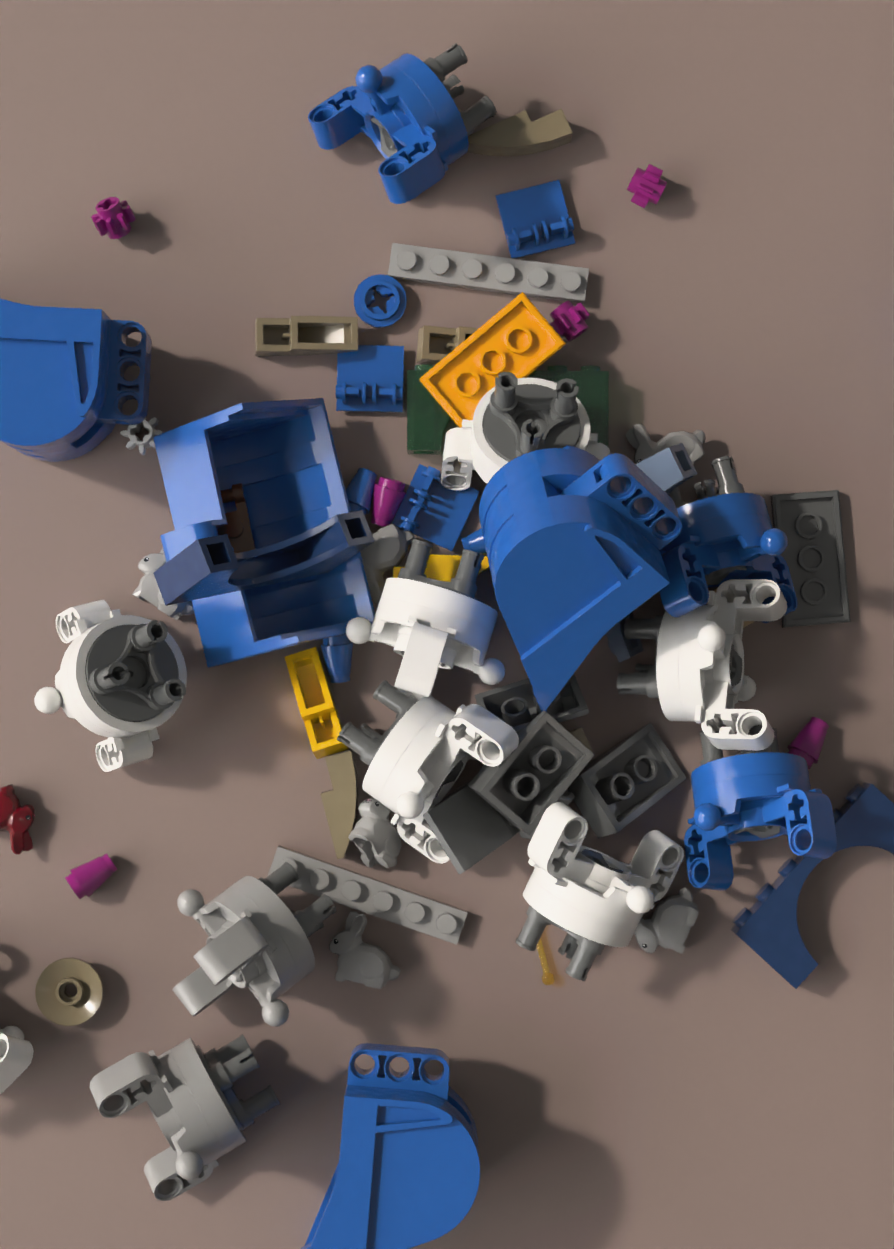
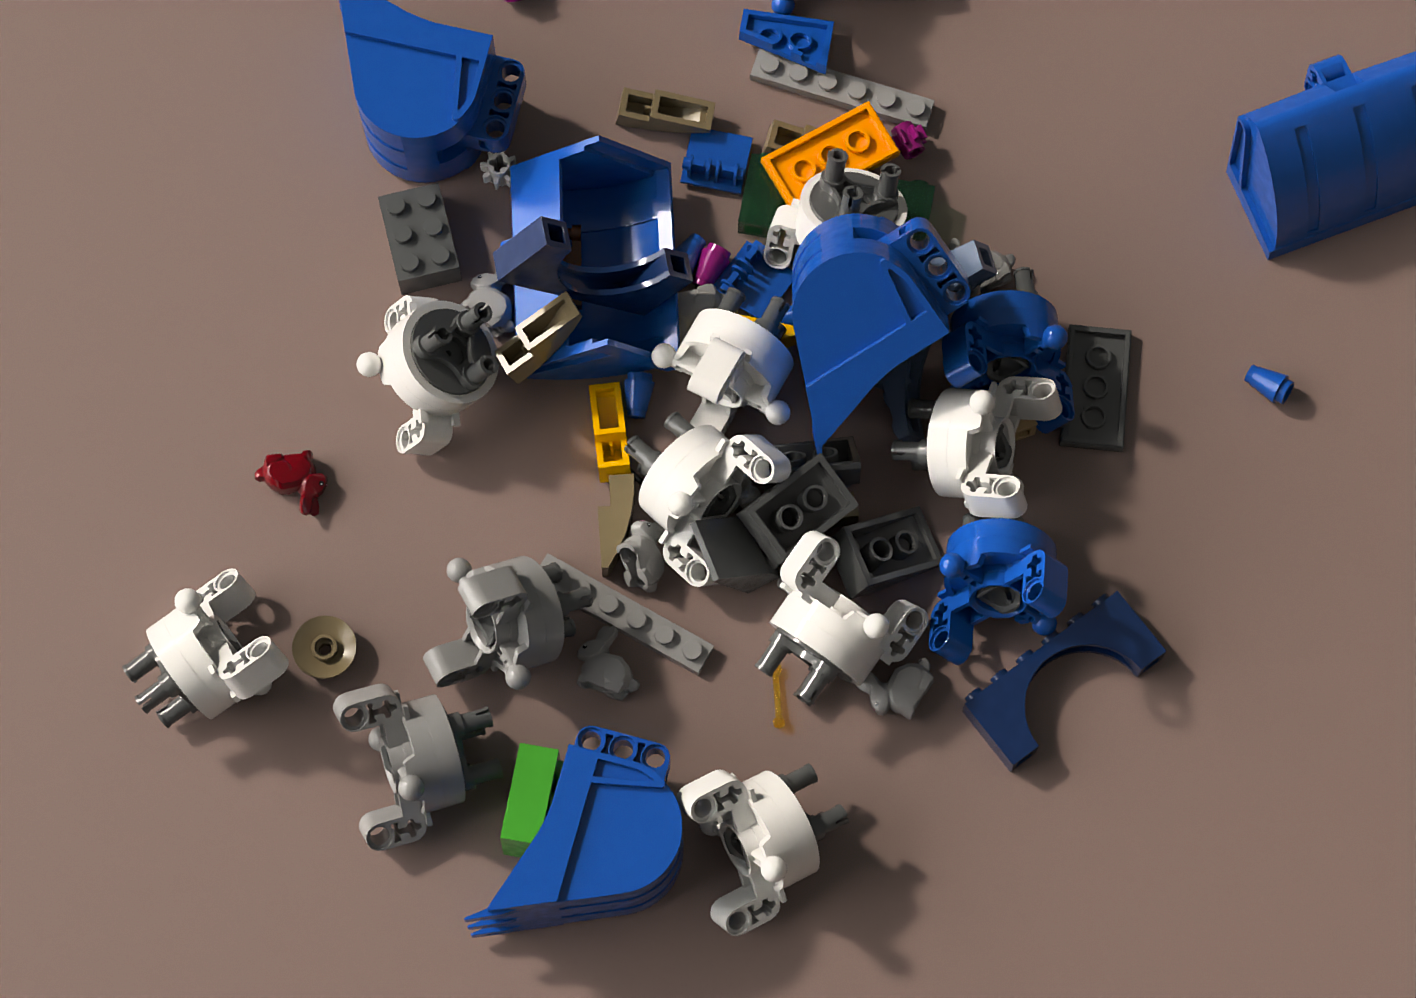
camera: 15 degrees right, 15 degrees down
magenta cone [65,853,118,899] -> none
blue gear [354,274,407,329] -> none
blue hinge [495,180,576,259] -> none
magenta gear [627,164,667,208] -> none
magenta cone [787,717,829,769] -> none
none -> dark grey brick [378,183,462,295]
none -> dark tan slope [494,291,582,384]
none -> bright green brick [500,743,564,858]
none -> white piece [676,763,849,936]
none -> blue wing [739,9,834,75]

